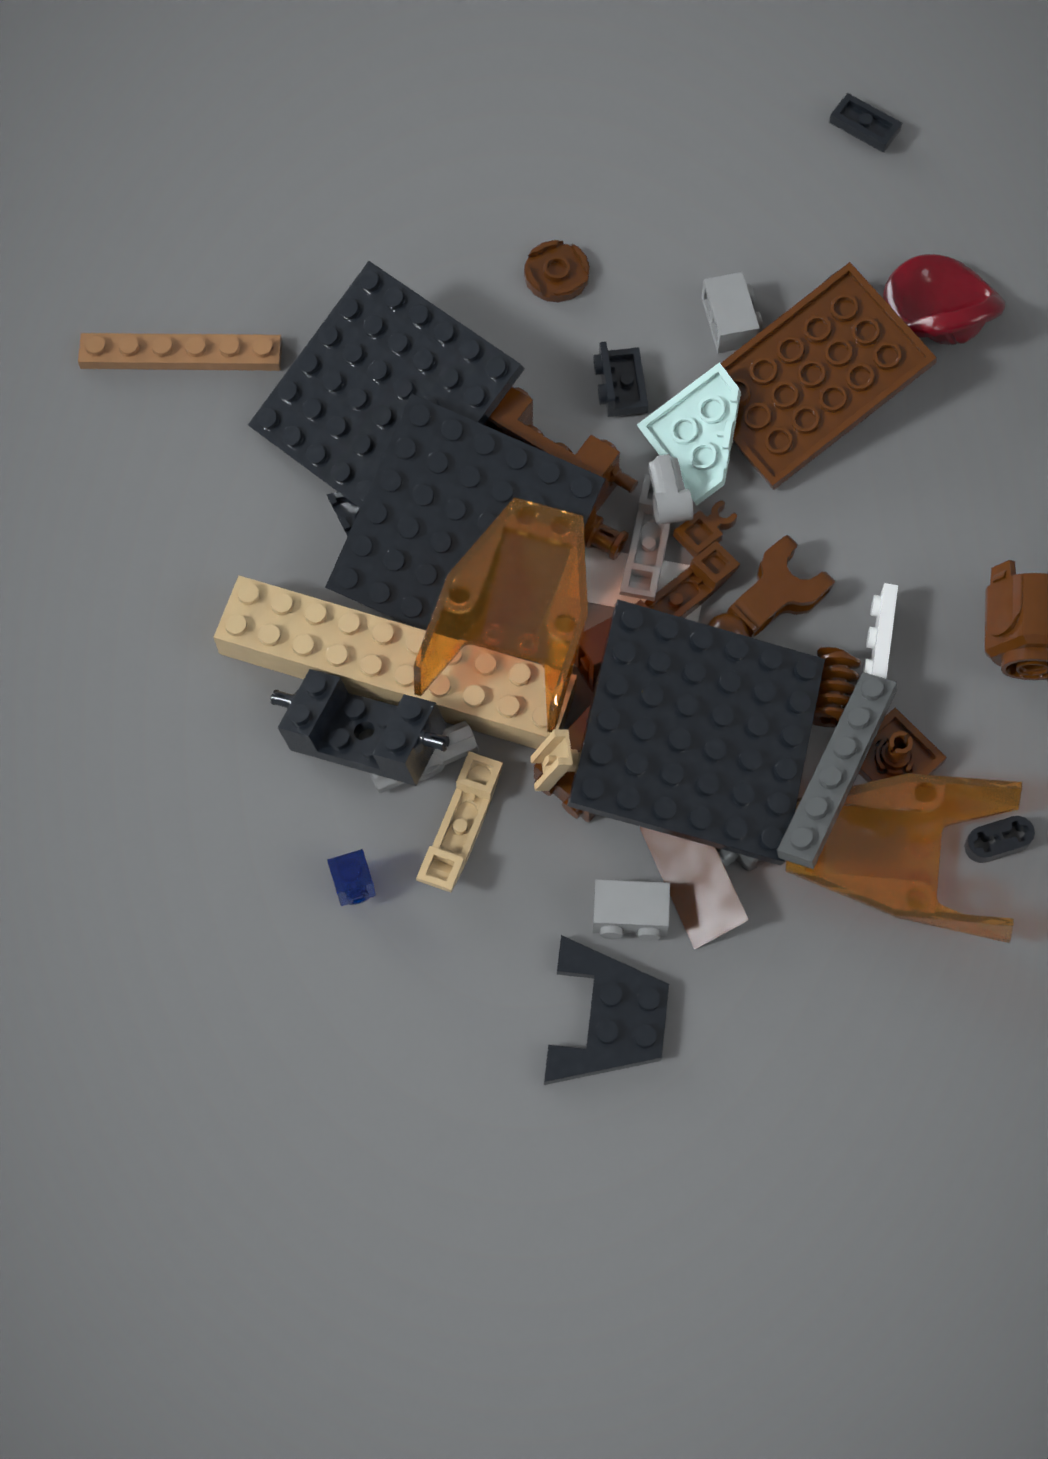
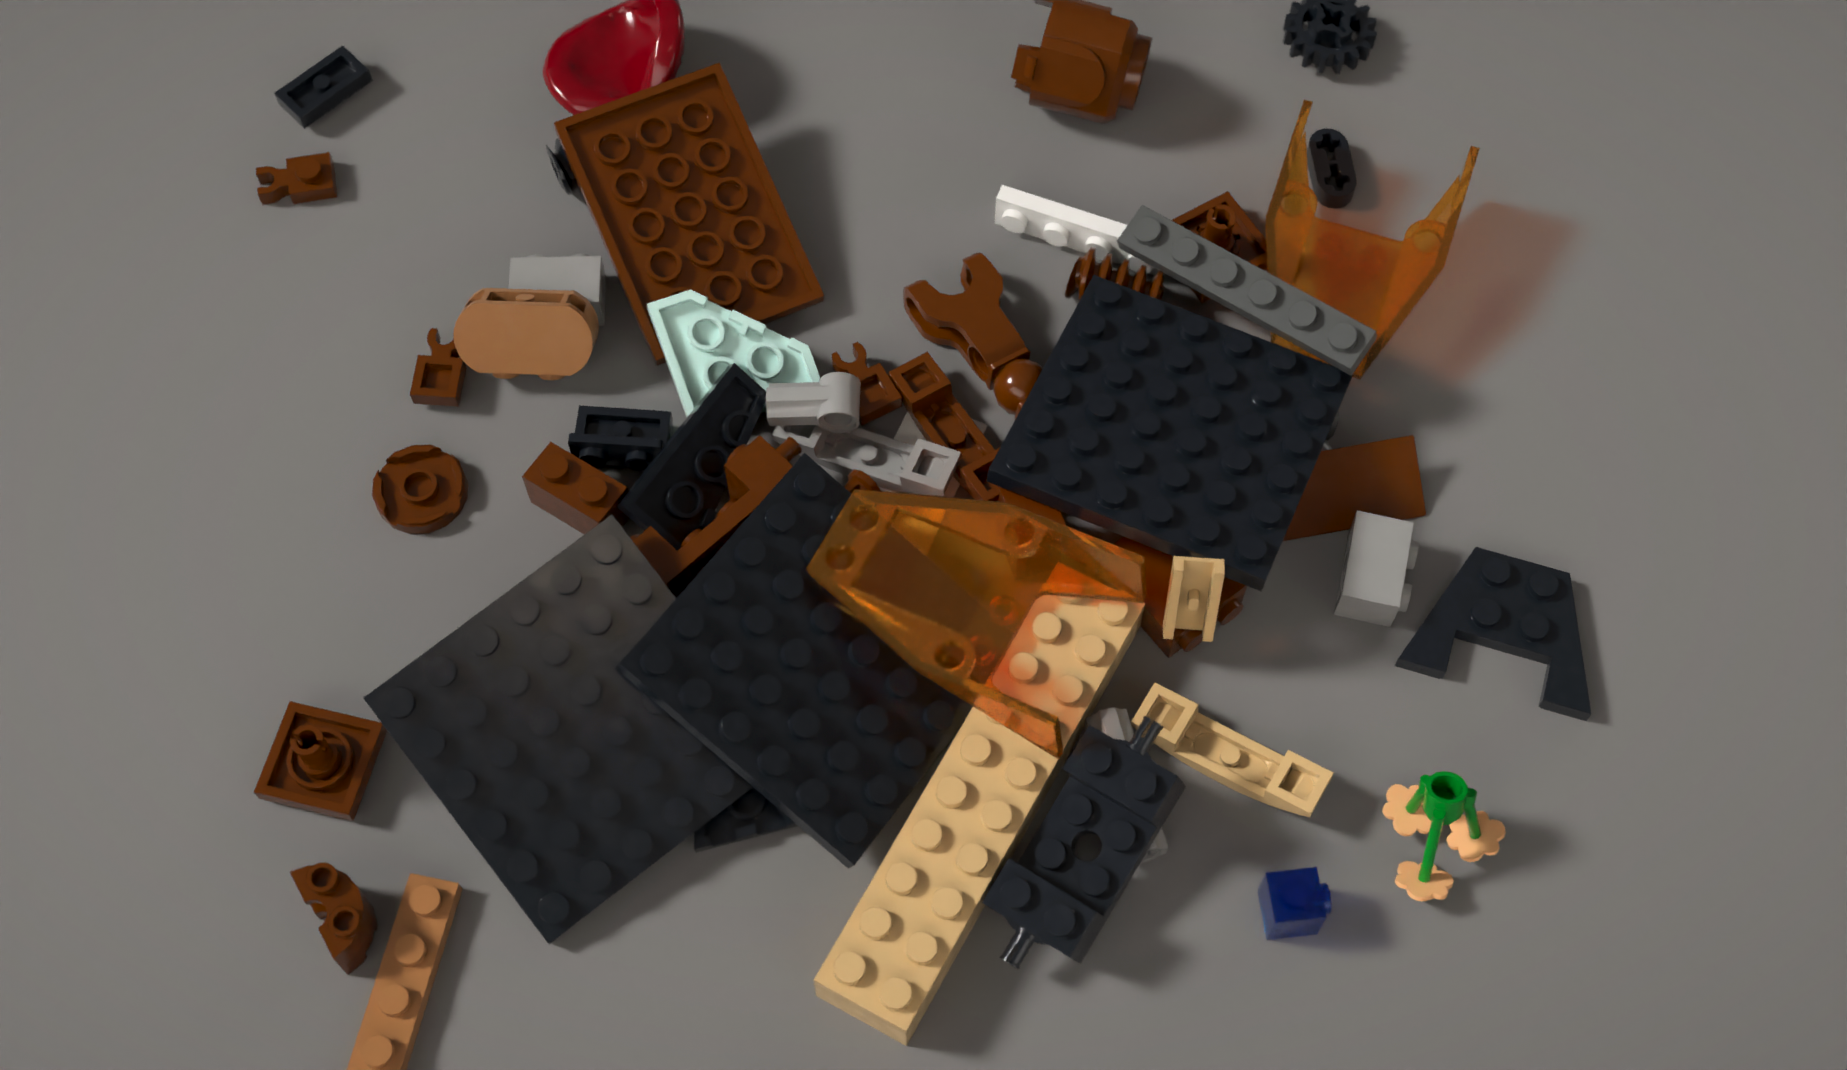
camera: 80 degrees left, 5 degrees down
none -> reddish brown plate [254,701,387,821]
none -> reddish brown plate [256,152,337,205]
none -> reddish brown cylinder [290,862,378,975]
none -> reddish brown plate [410,328,467,407]
none -> medium nougat brick [453,288,599,380]
none -> reddish brown brick [522,441,629,535]
none -> black wing [616,363,766,551]
none -> plant [1382,771,1506,901]

